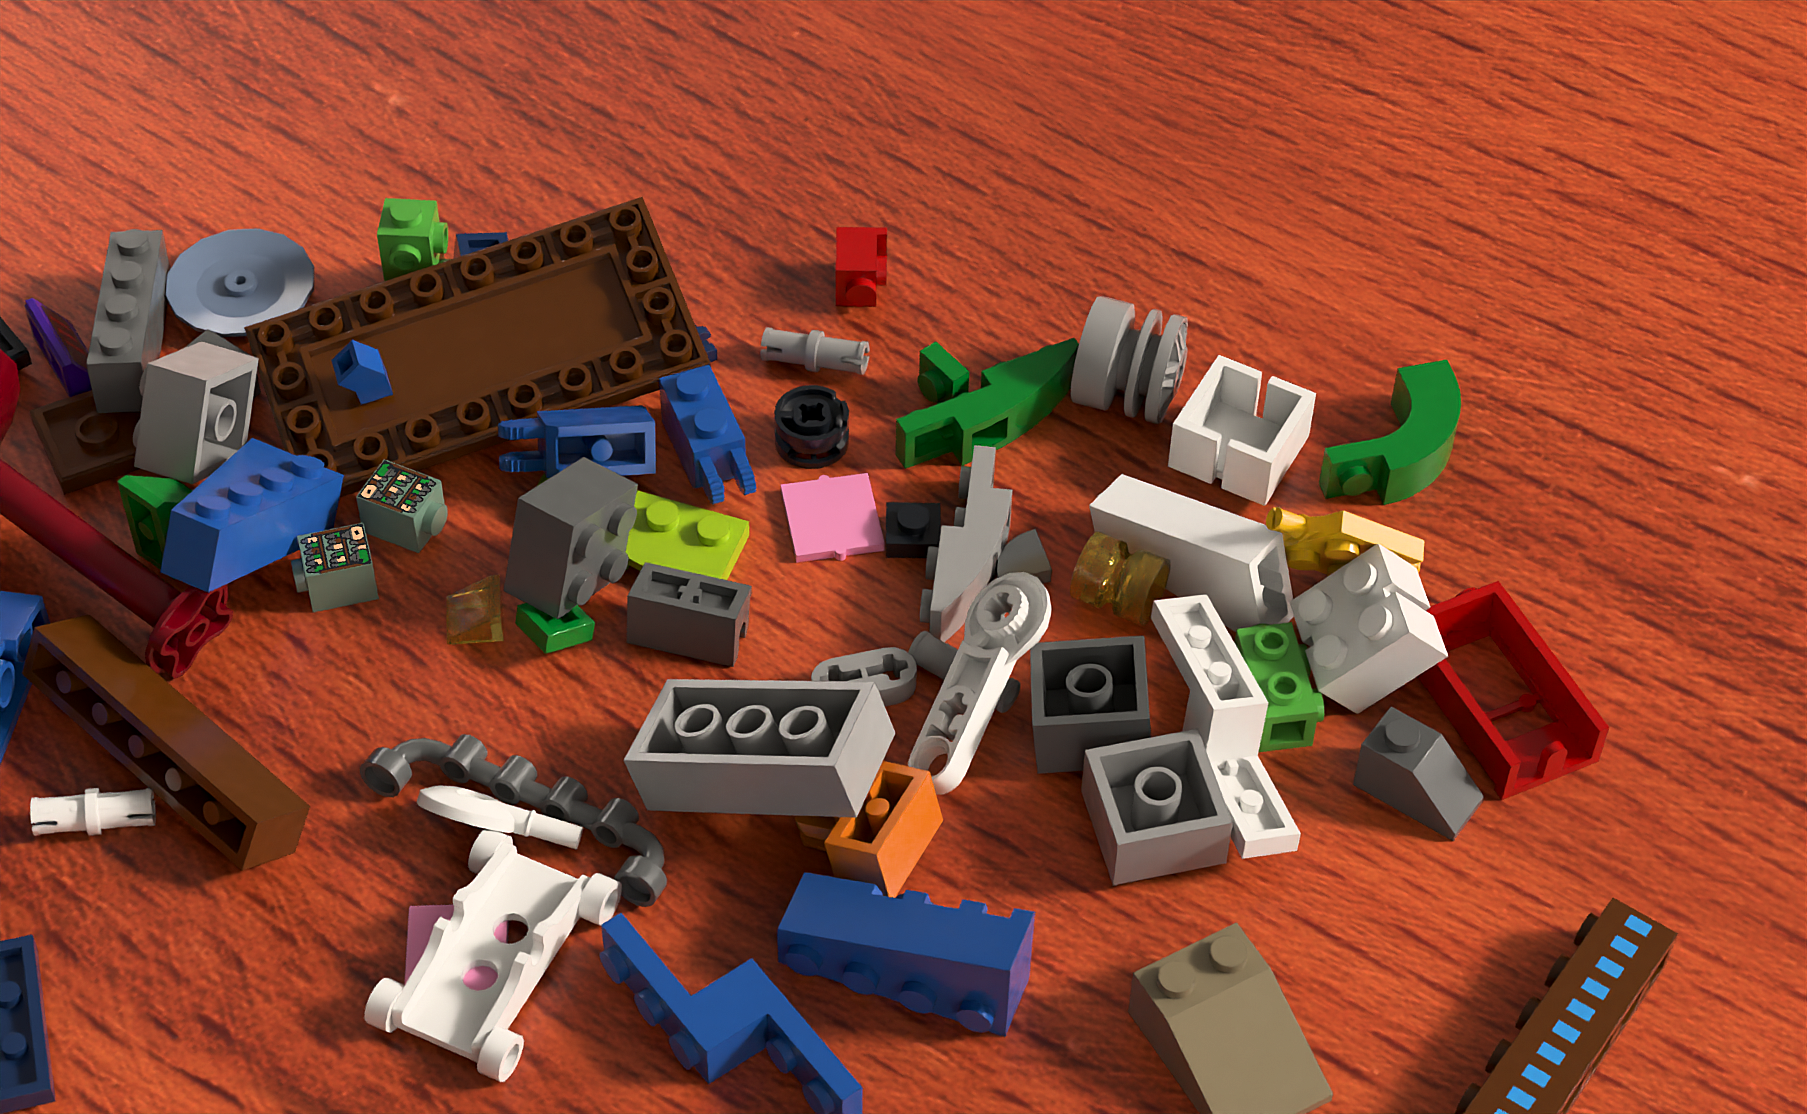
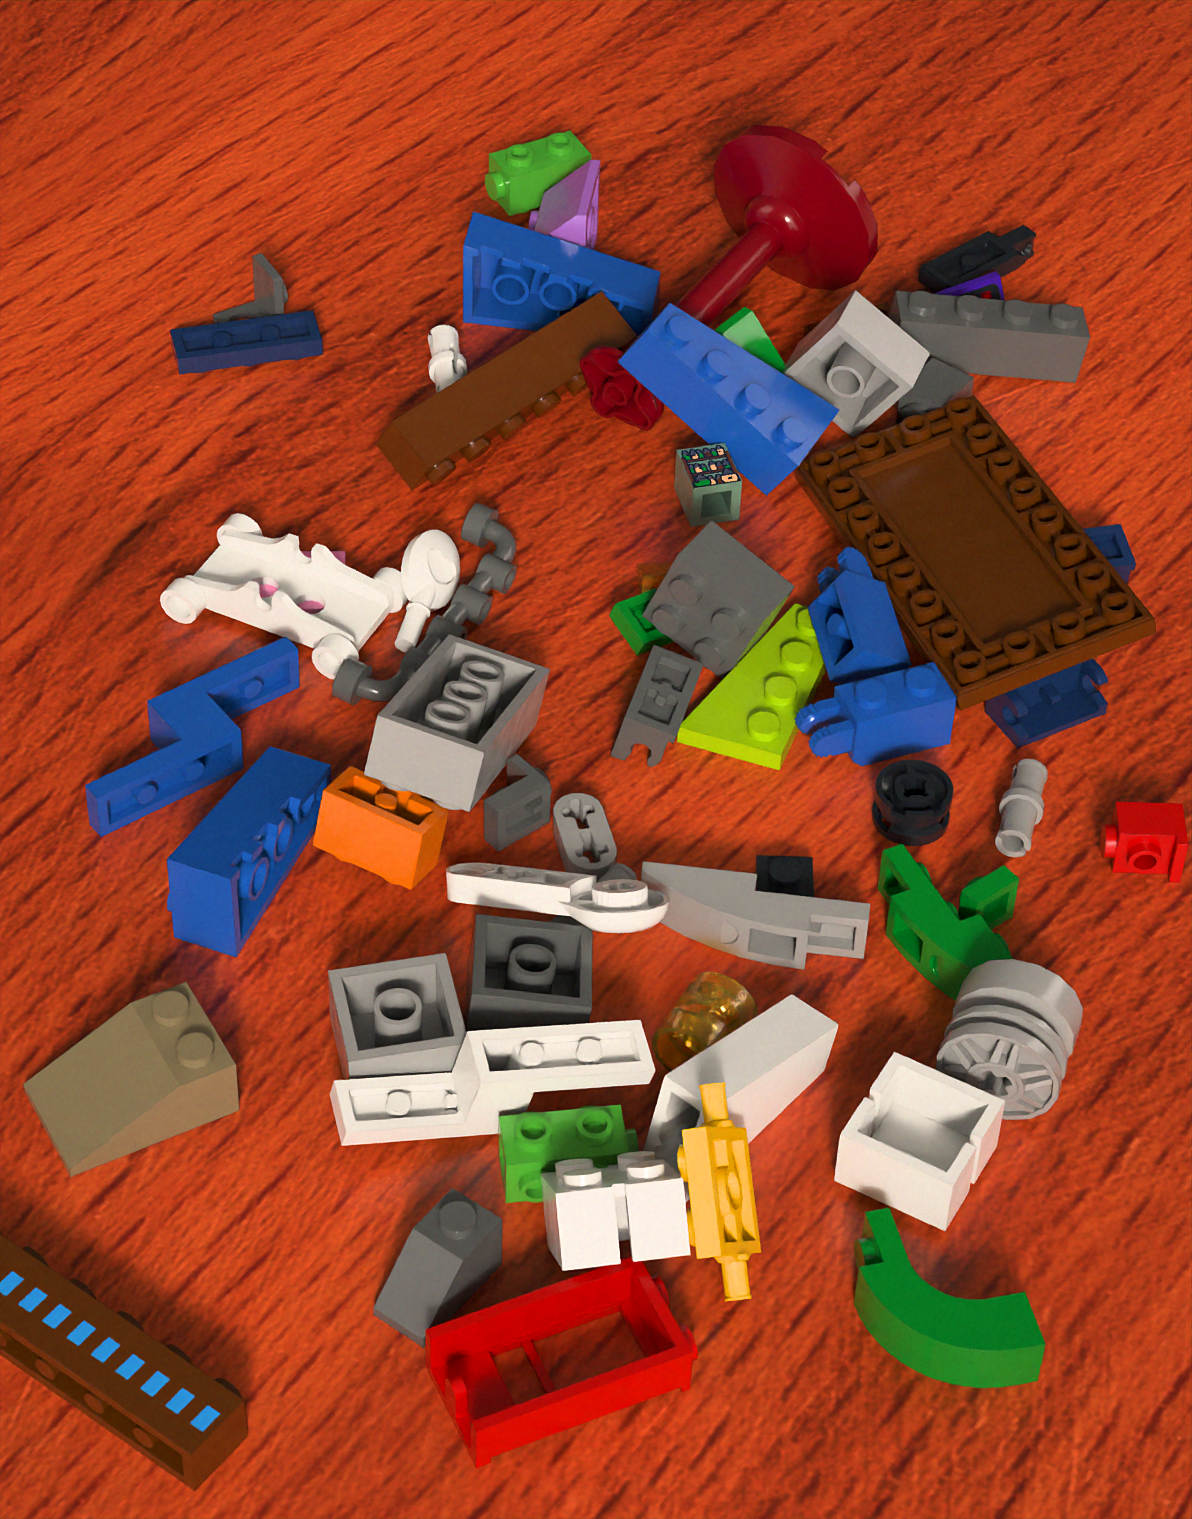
camera: 90 degrees right, 5 degrees down
sand blue piece [165,228,315,338] -> none
blue piece [331,340,393,405] -> none
sand green brick [356,459,448,553] -> none
bright green brick [377,198,451,281] -> none
bright pink piece [781,473,885,563] -> none
dark grey tile [996,529,1052,583] -> none

